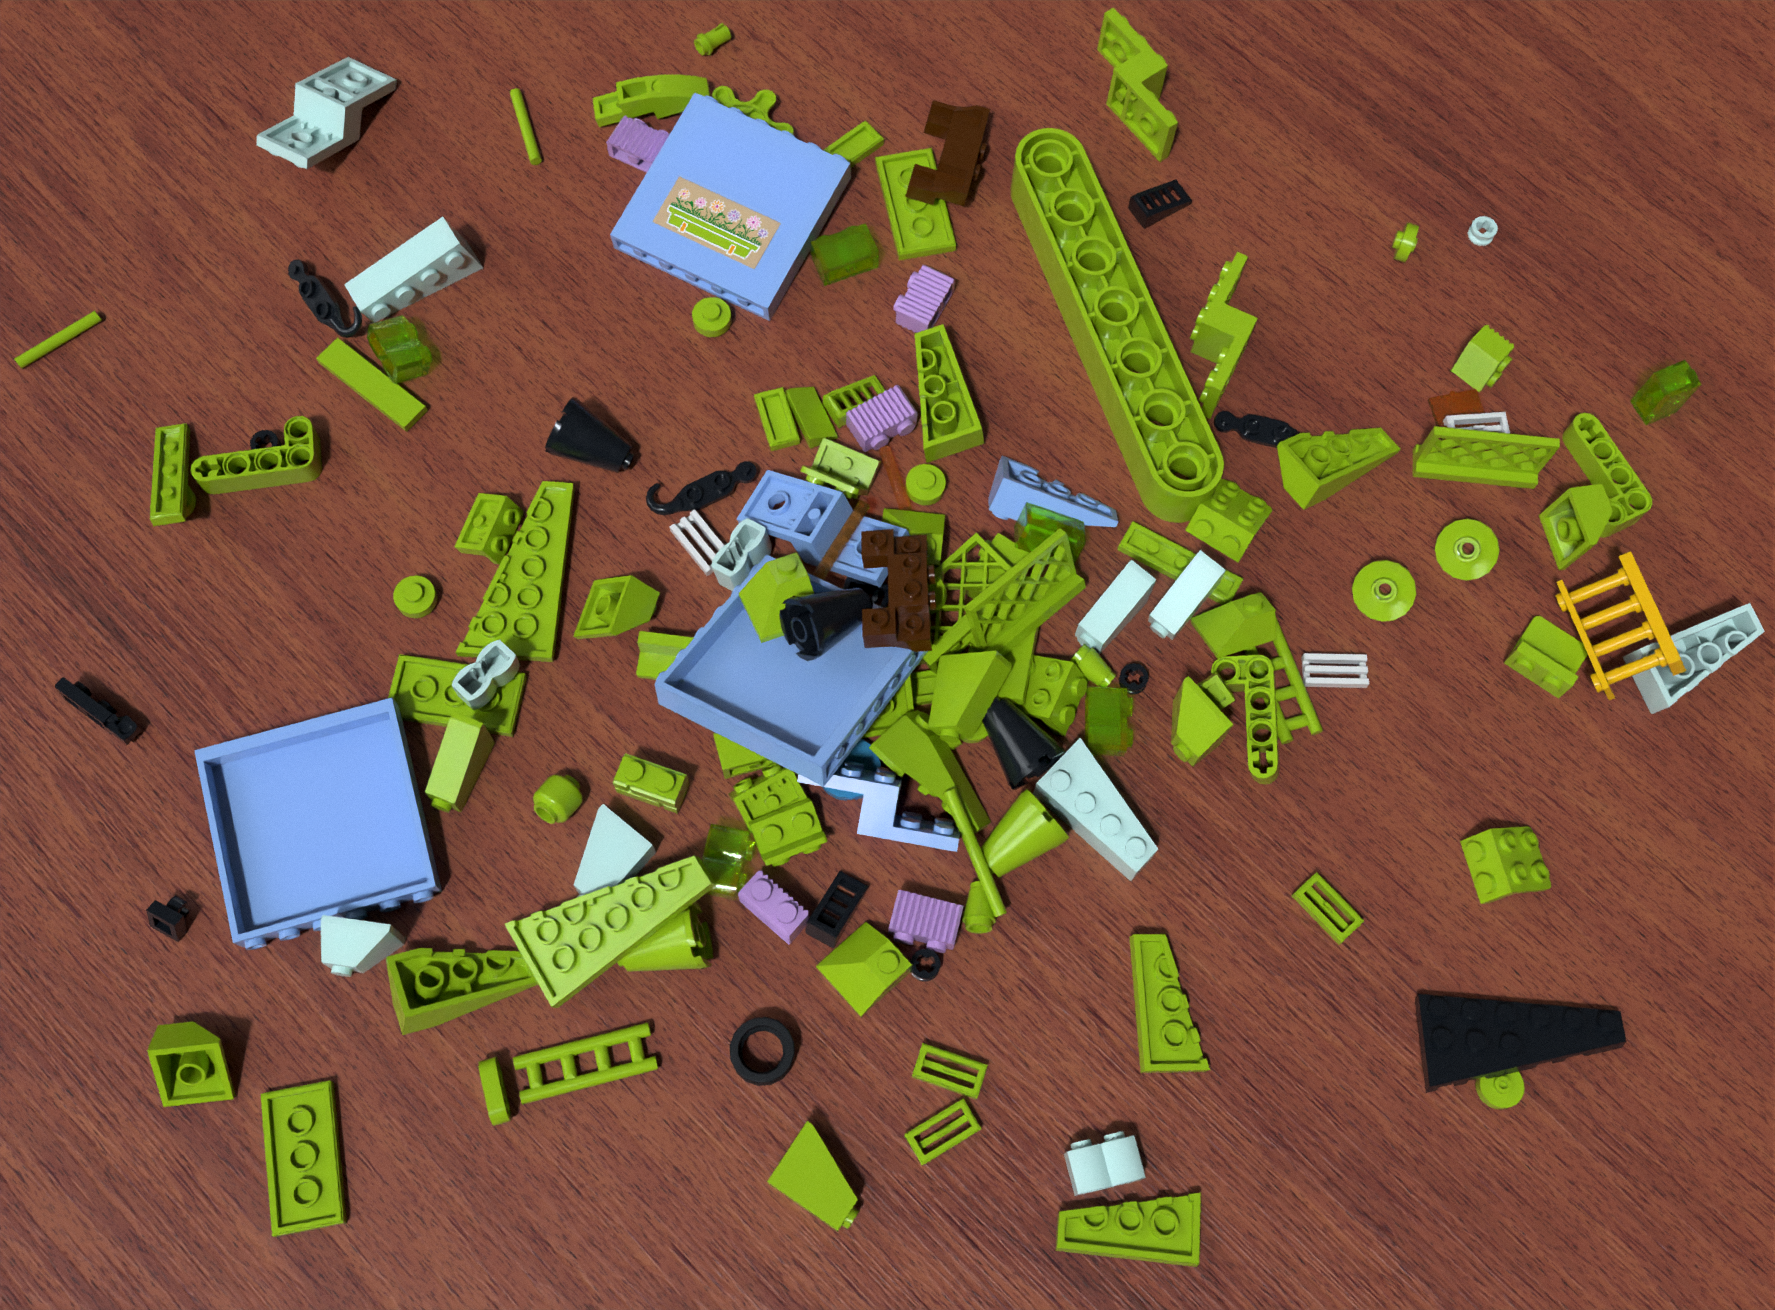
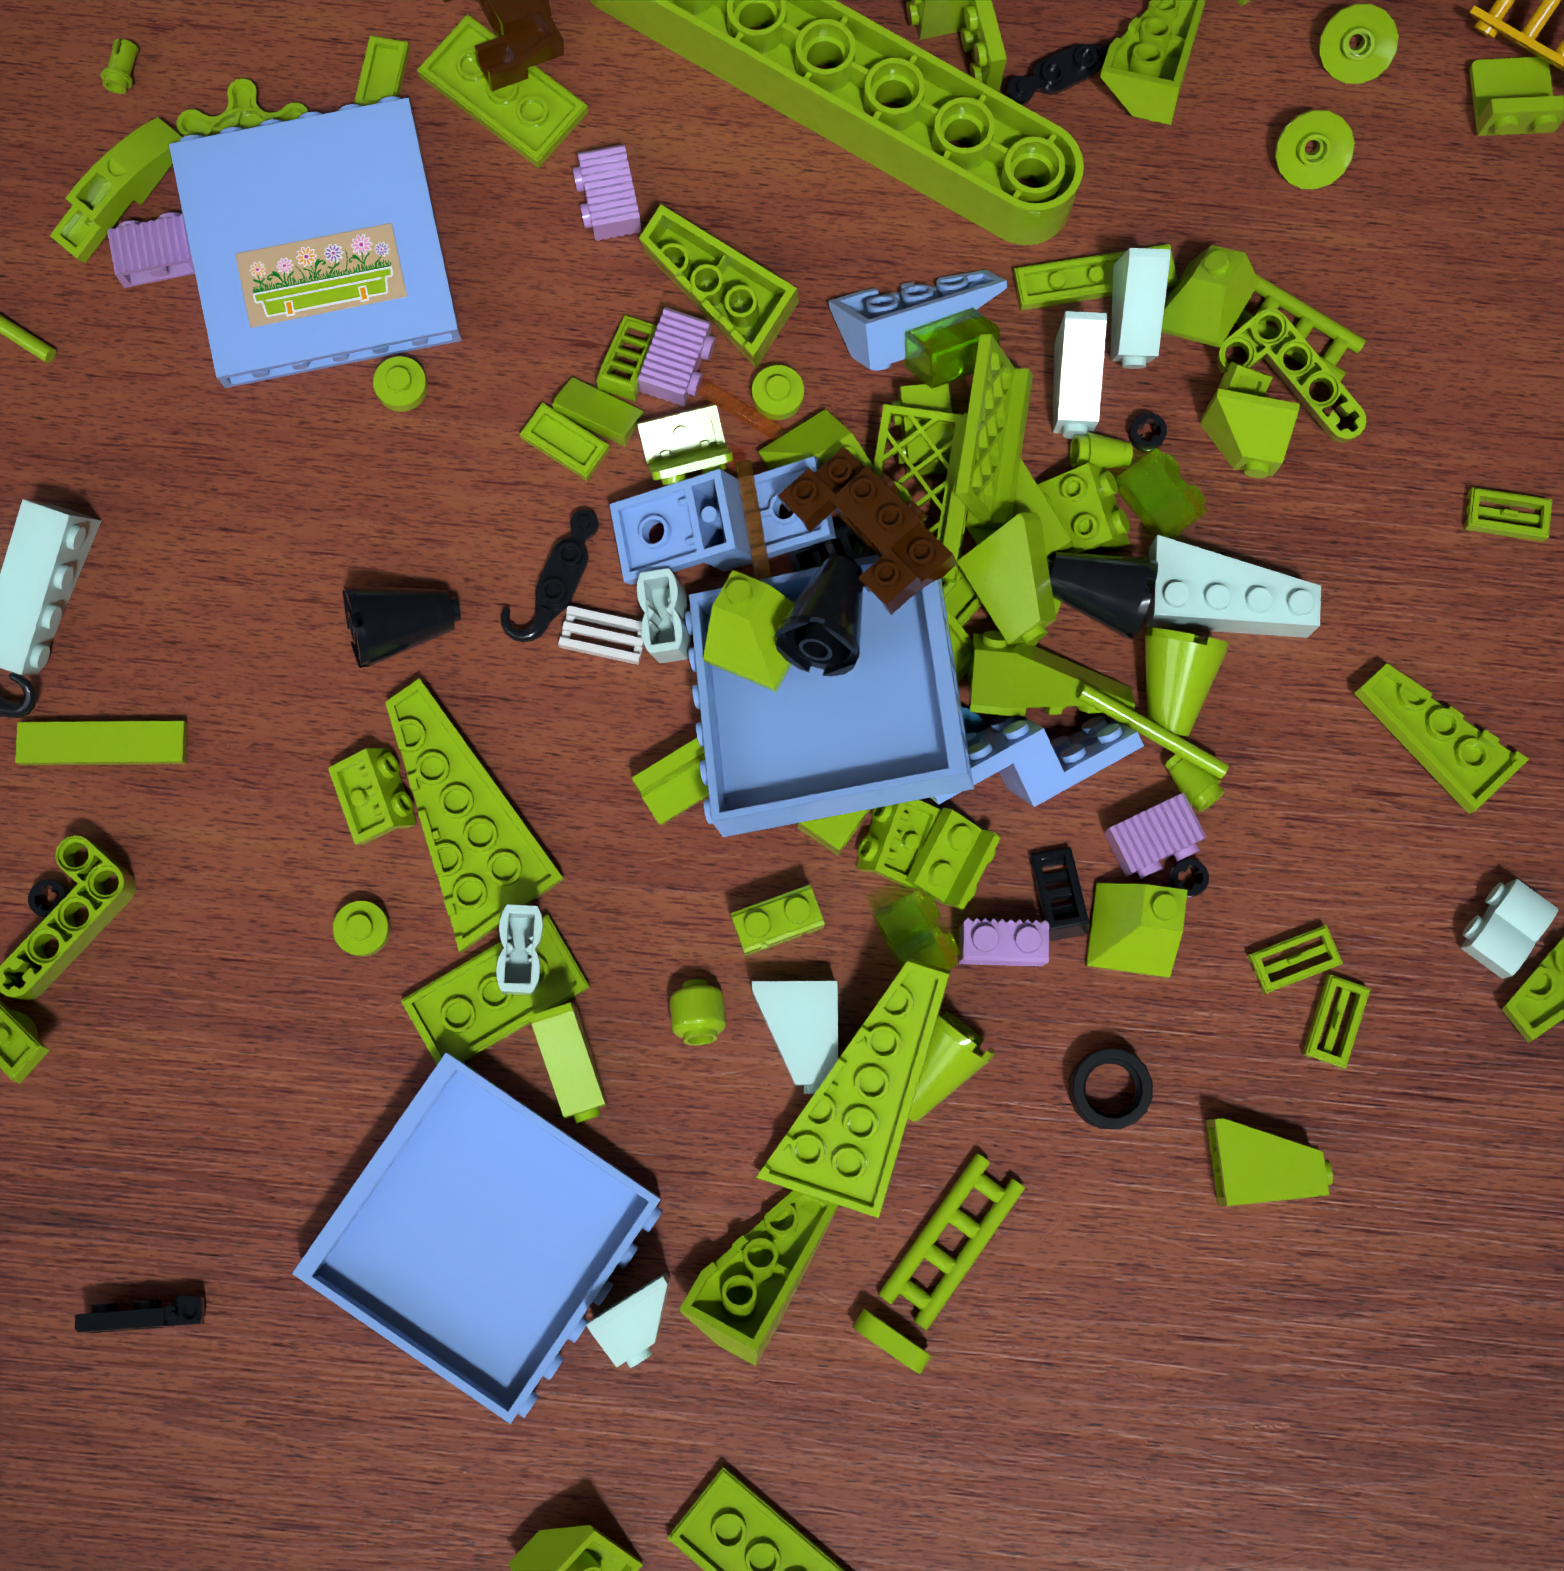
camera: 40 degrees left, 10 degrees up
black tile [146,895,189,942] -> none
clear neon green brick [367,315,432,384] -> none
lime slope [573,575,660,639] -> none
clear neon green brick [811,223,879,286] -> none
lime bracket [1185,479,1272,562] -> none
white tile [1301,653,1369,688] -> none

